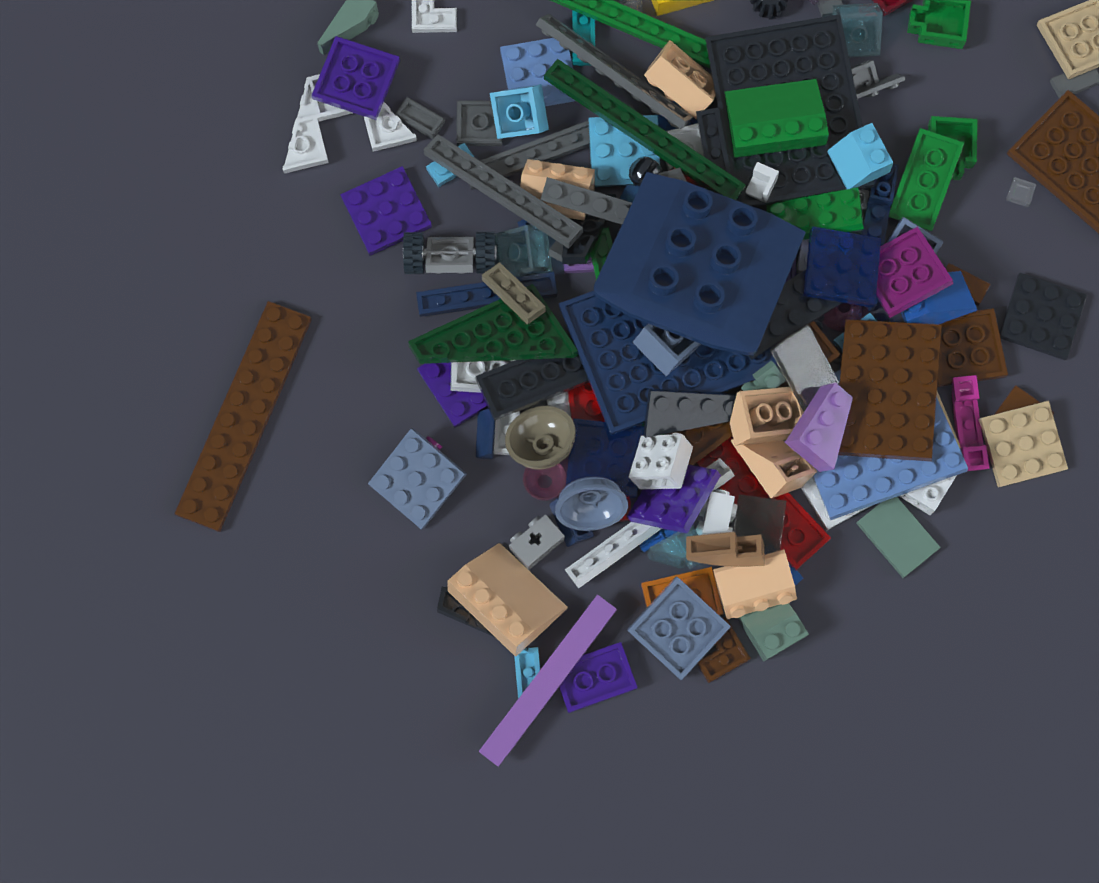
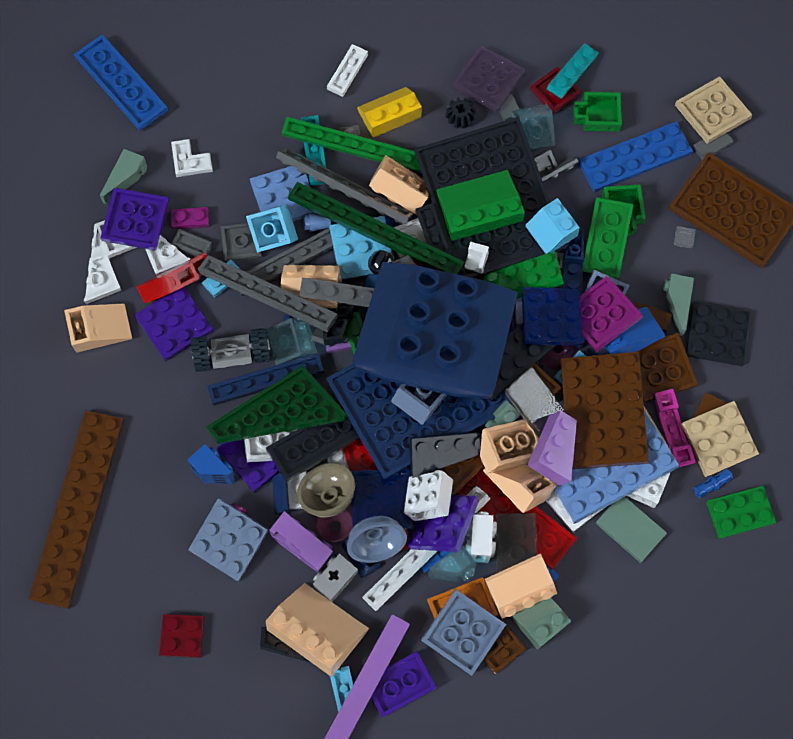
camera: 10 degrees left, 5 degrees down
dark tan plate [482,262,546,325] -> none
medium nougat slope [686,532,765,567] -> none
none -> light nougat slope [64,304,132,353]
none -> red slope [136,253,207,304]
none -> dark red plate [159,614,204,658]
none -> magenta plate [171,207,209,229]
none -> blue slope [187,444,235,484]
none -> medium lavender wedge [269,511,334,573]
none -> medium blue cone [303,214,331,232]
none -> blue plate [578,121,693,193]
none -> sand green slope [663,274,694,336]
none -> blue pin [693,468,733,498]
none -> green plate [706,486,776,539]

